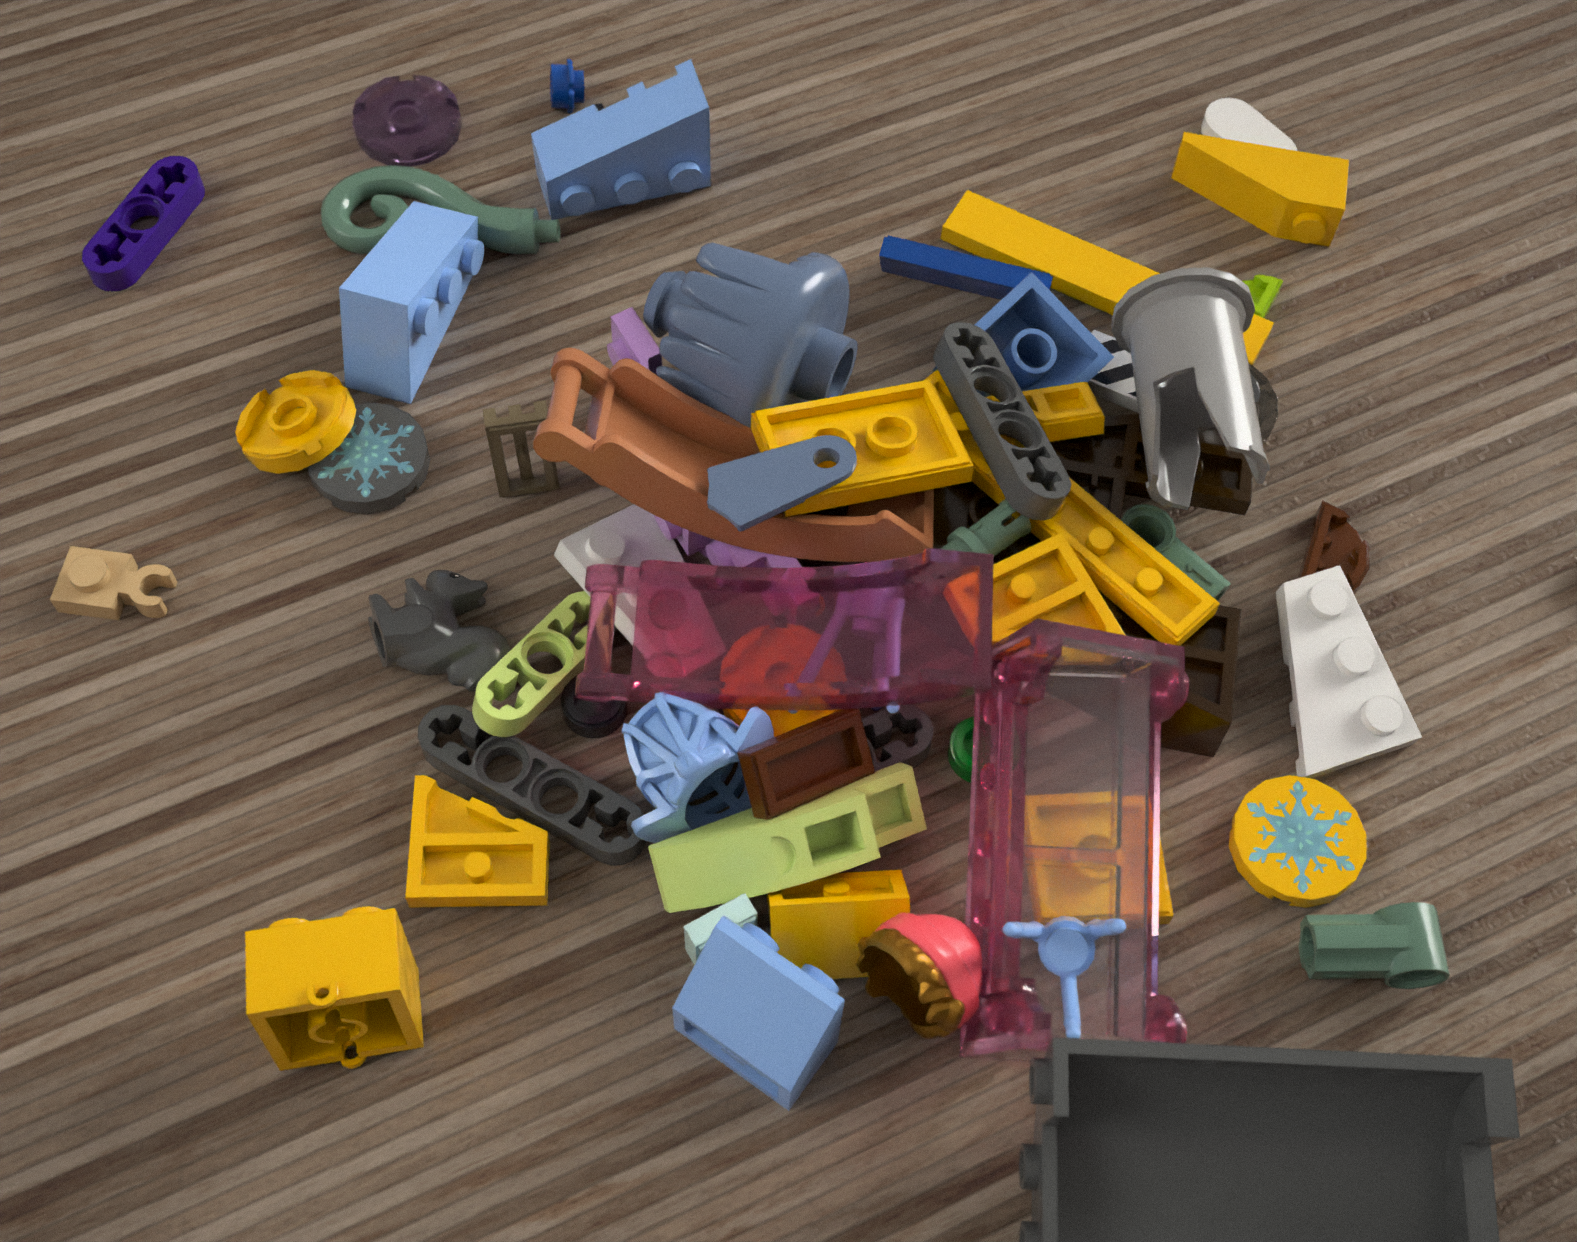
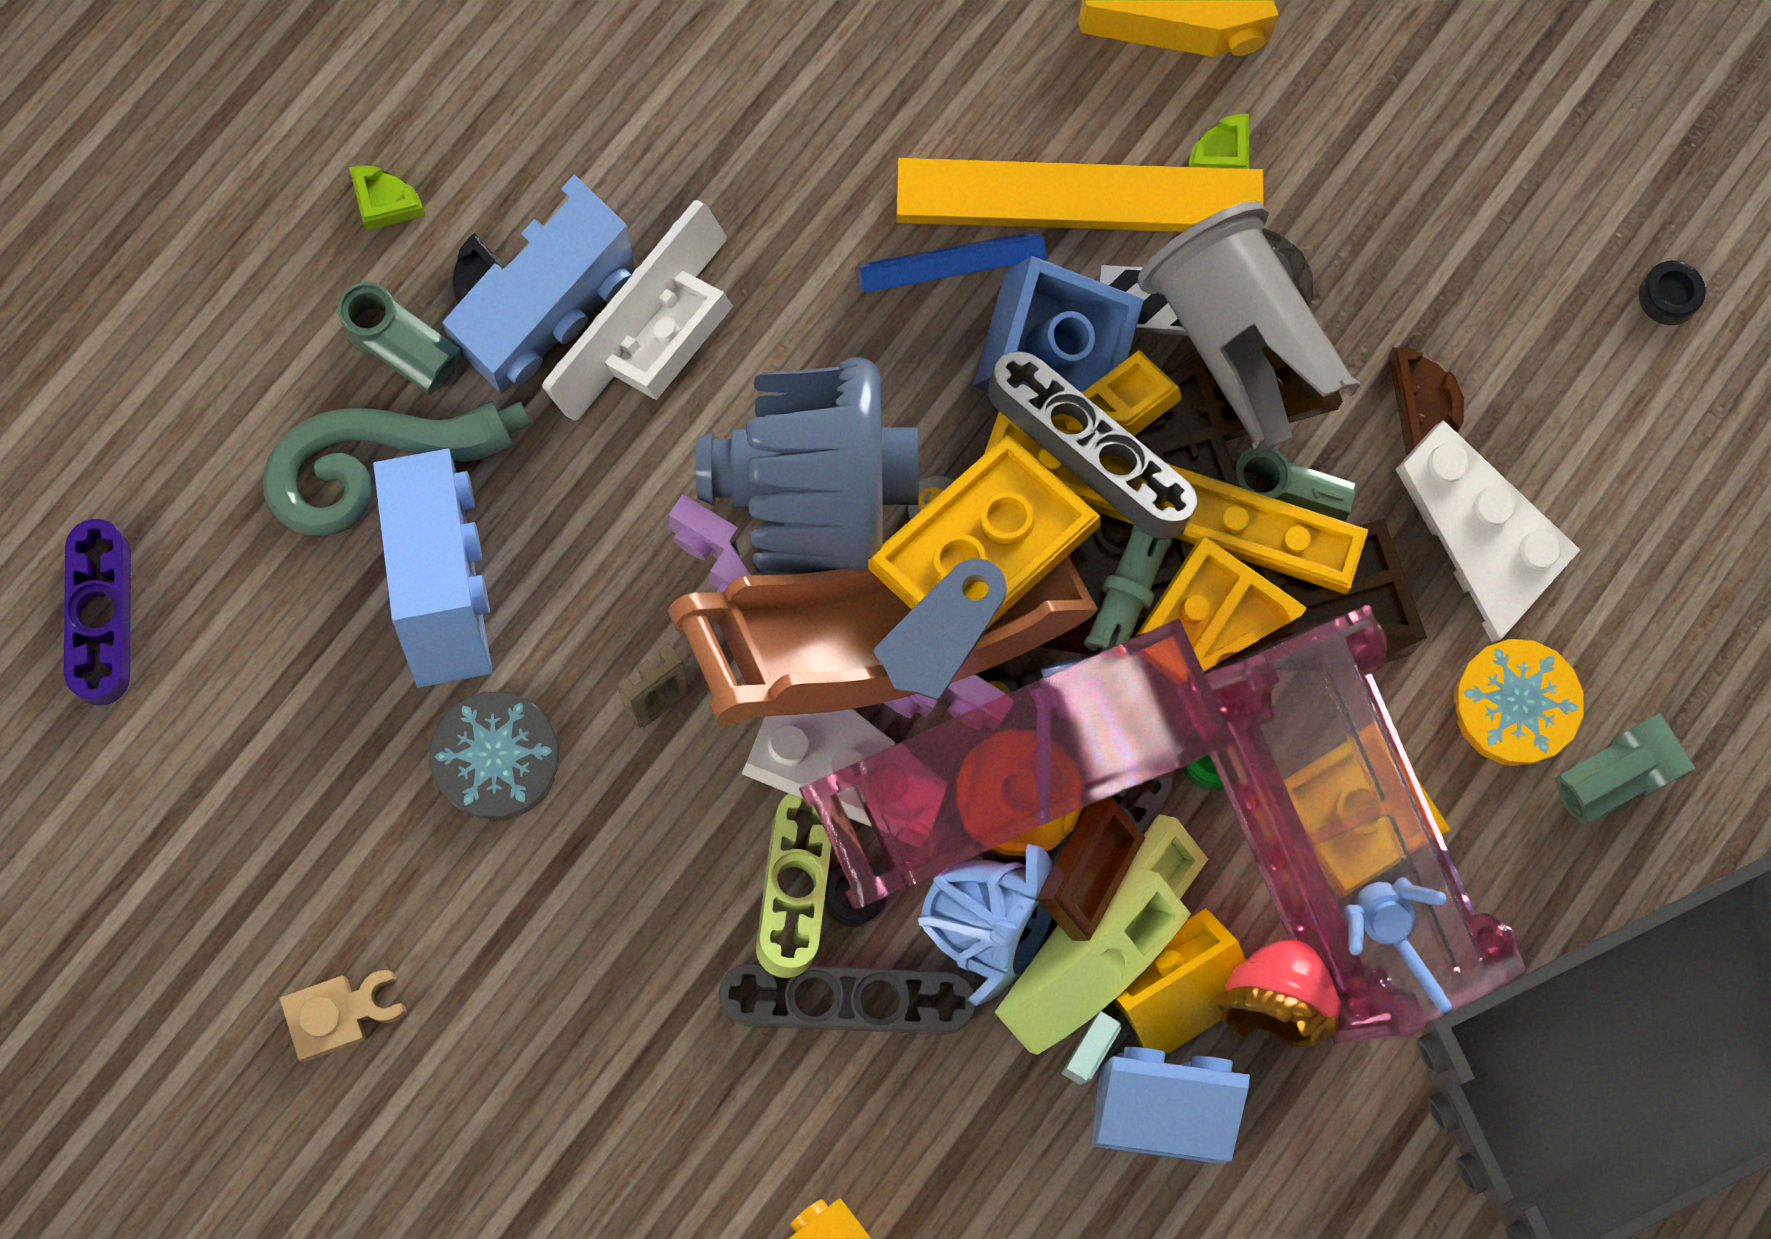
camera: 30 degrees left, 15 degrees up
yellow tile [235,370,356,474] -> none
clear purple tile [352,75,462,167] -> none
dark grey animal [368,570,511,692] -> none
yellow wing [405,775,550,908] -> none
blue plate [550,59,584,114] -> none
none -> sand green piece [338,282,462,396]
none -> lime tile [349,165,426,231]
none -> white bracket [542,200,733,421]

